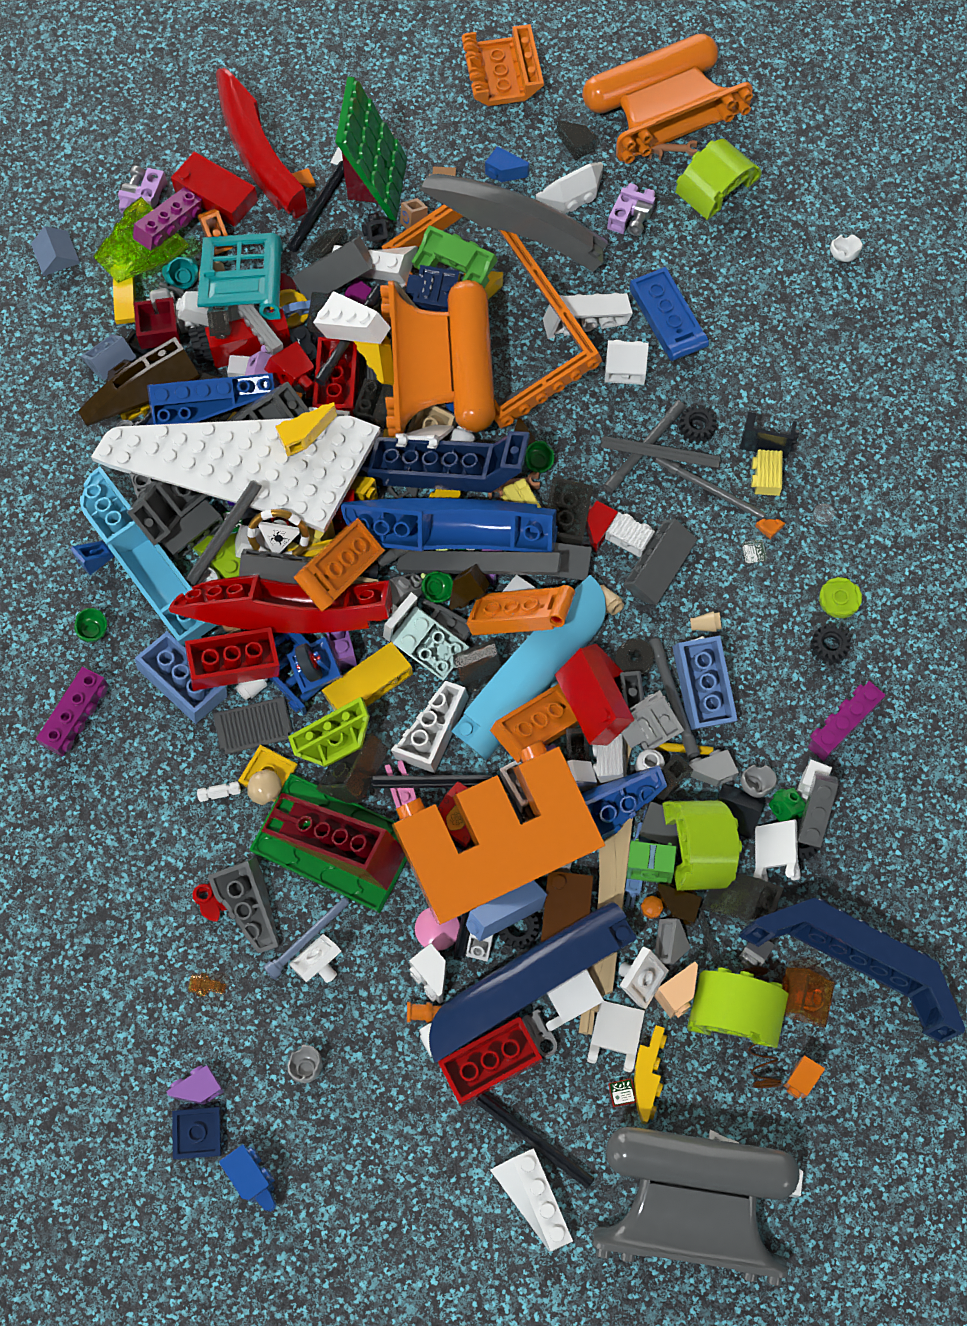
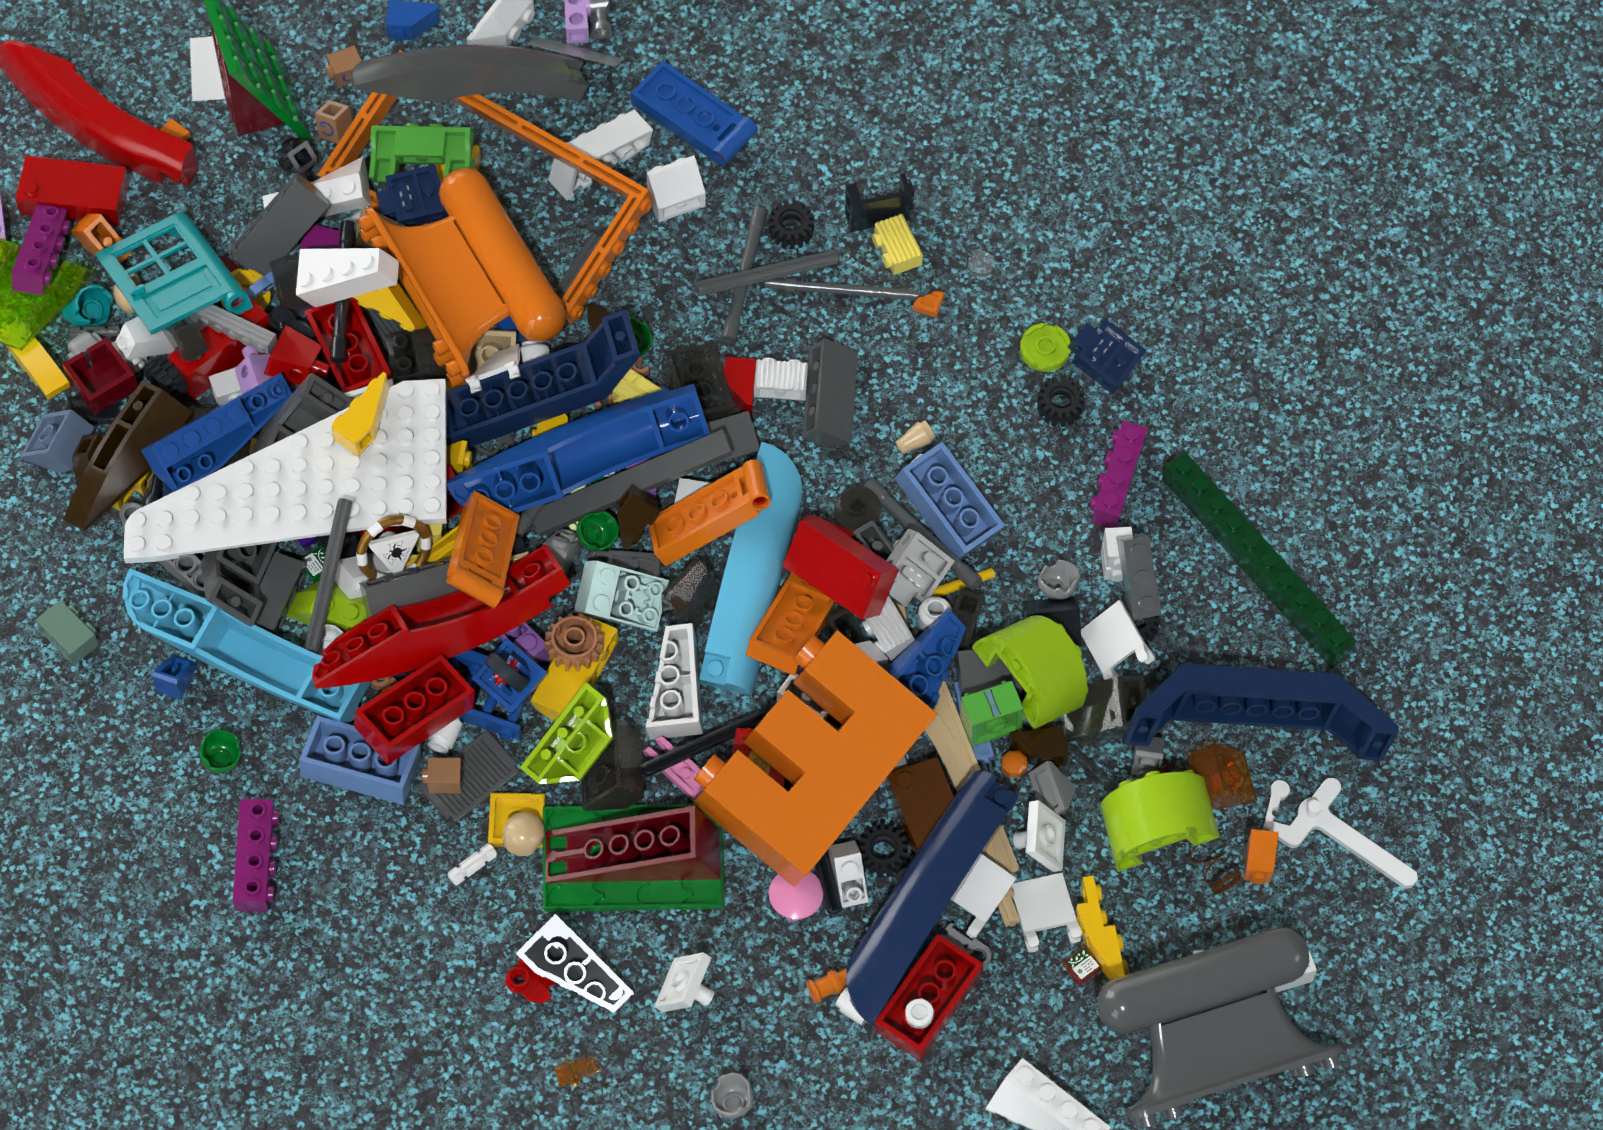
camera: 30 degrees left, 5 degrees down
sand blue piece [263,897,350,980] -> none
black axle [287,161,345,252] -> none
clear smoke slope [302,228,348,264] -> none
white tile [383,592,418,642] -> none
white slope [409,943,447,1004] -> none
medium blue brick [466,880,547,941] -> none
black axle [476,1093,594,1188] -> none
tan cone [600,585,624,615] -> none
light nougat slope [654,962,698,1019] -> none
light grey slope [685,749,739,787] -> none
clear tile [742,539,767,564] -> none
green brick [768,787,806,822] -> none
none -> sand green brick [36,600,98,666]
none -> medium nougat brick [422,758,462,794]
none -> light grey sticker [526,36,625,67]
none -> nougat gear [545,613,604,672]
none -> white tile [905,999,934,1029]
none -> dark blue piece [1067,319,1146,394]
none -> dark green brick [1162,452,1356,669]
none -> white piece [1263,778,1418,889]

